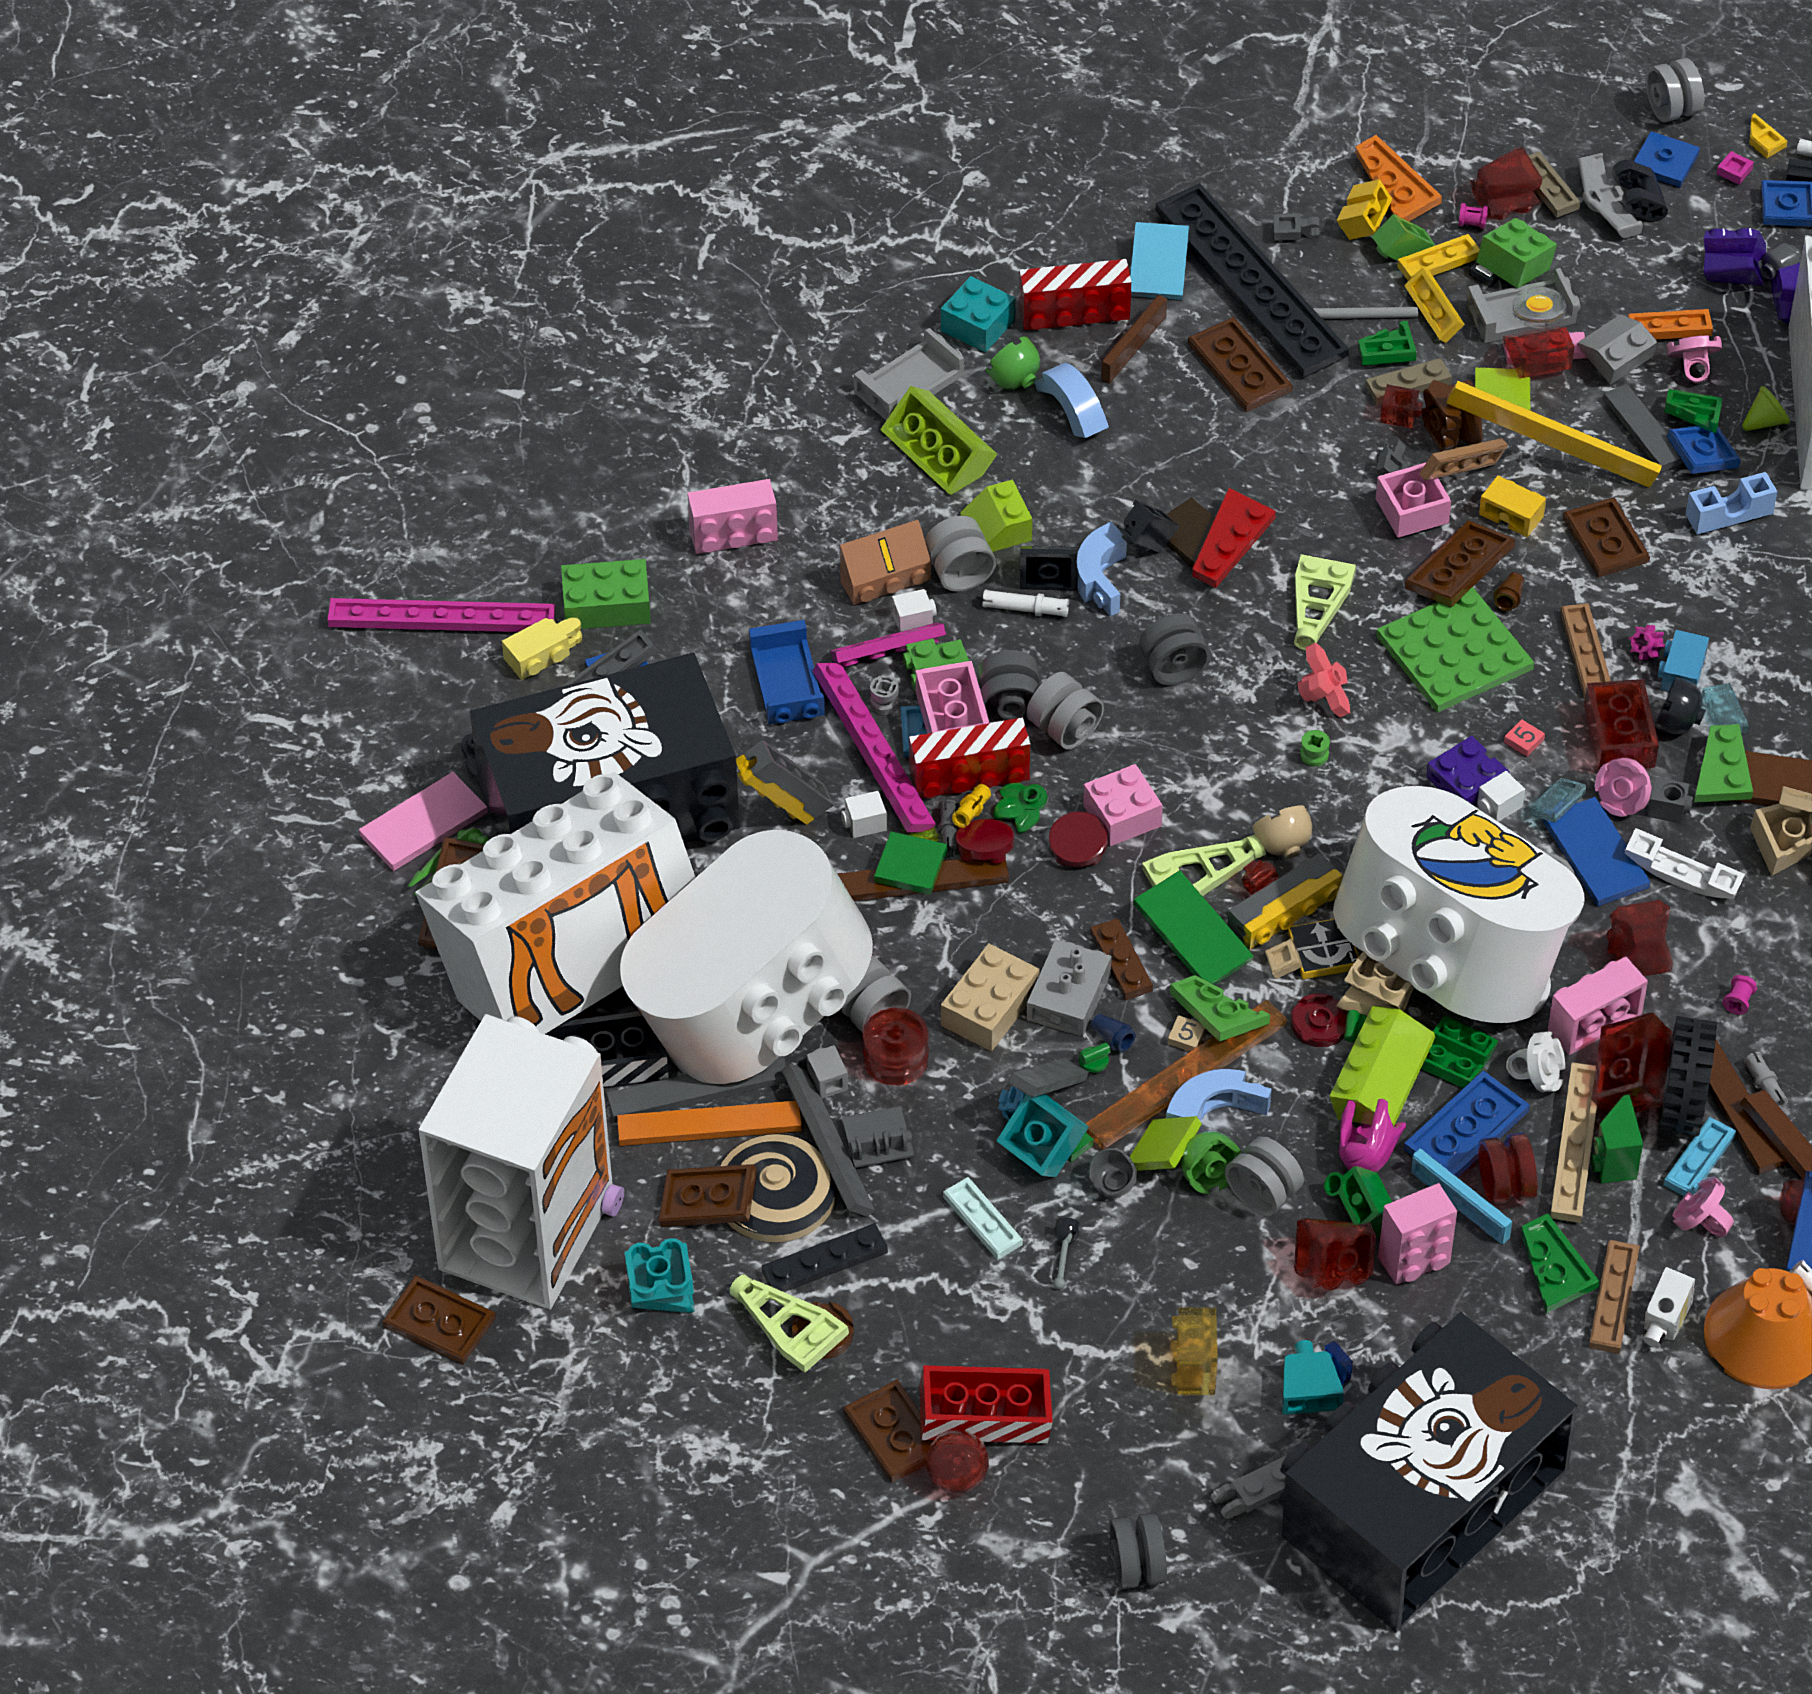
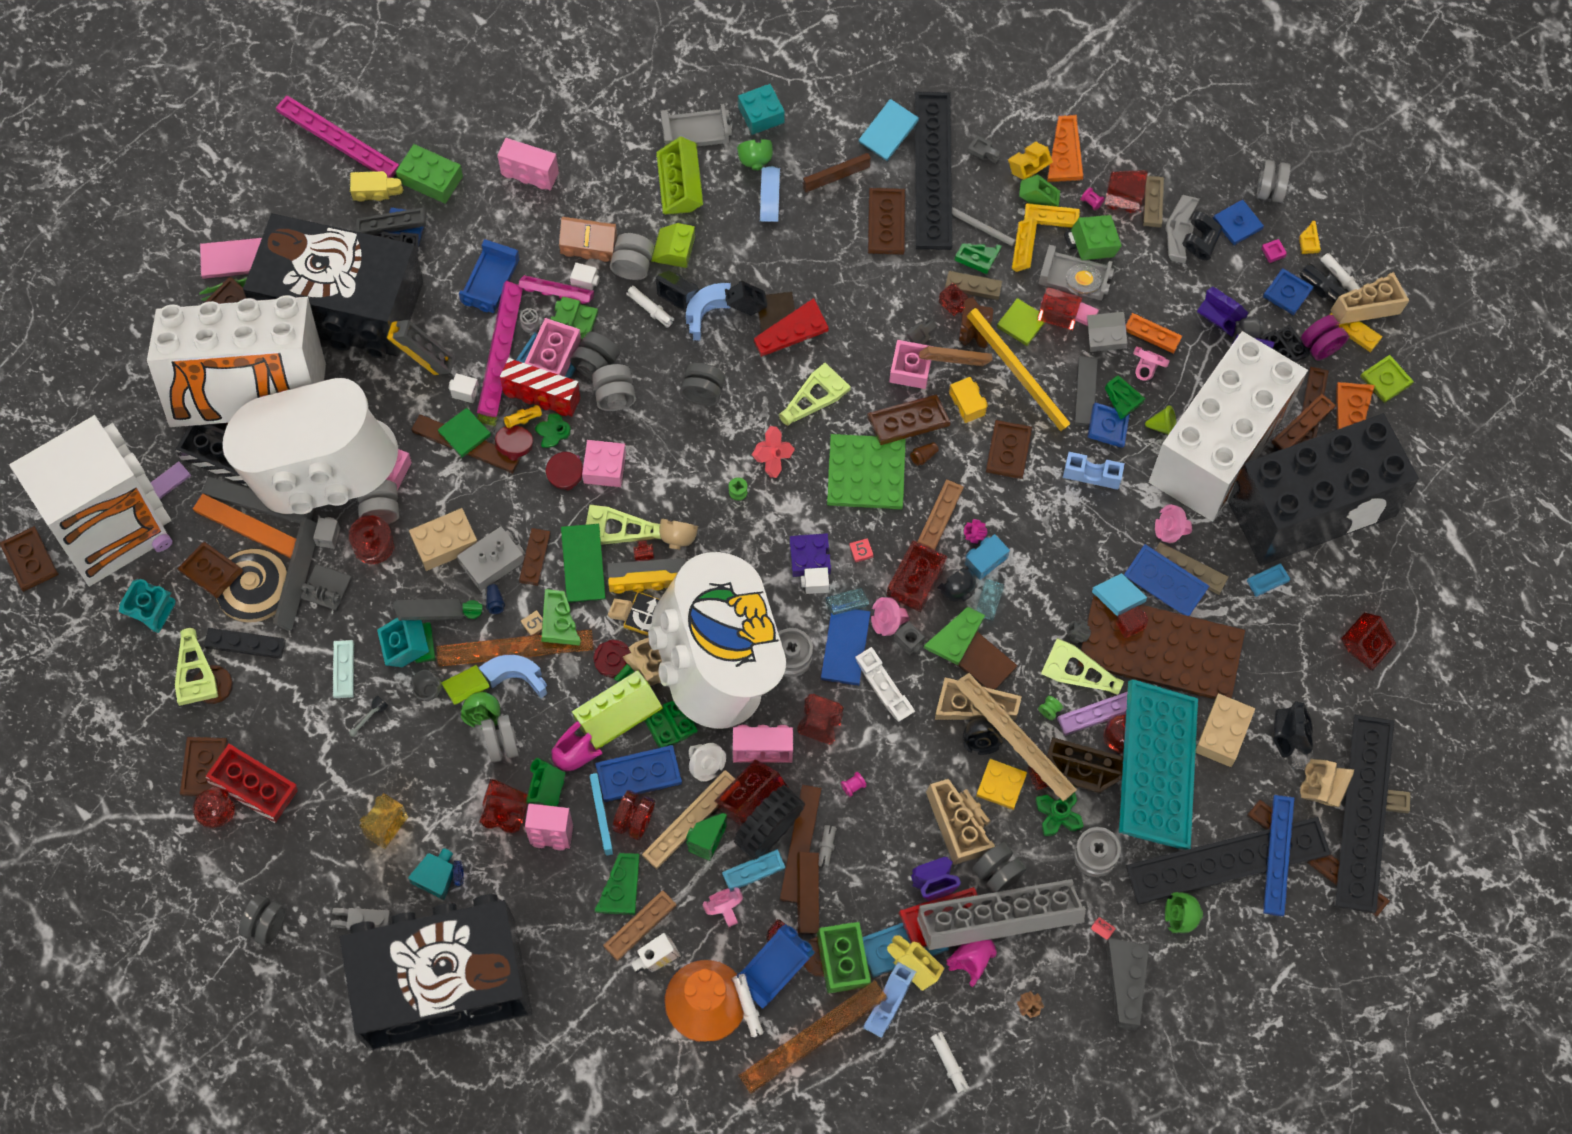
camera: 30 degrees right, 15 degrees up
red brick [1019,259,1132,330] -> none

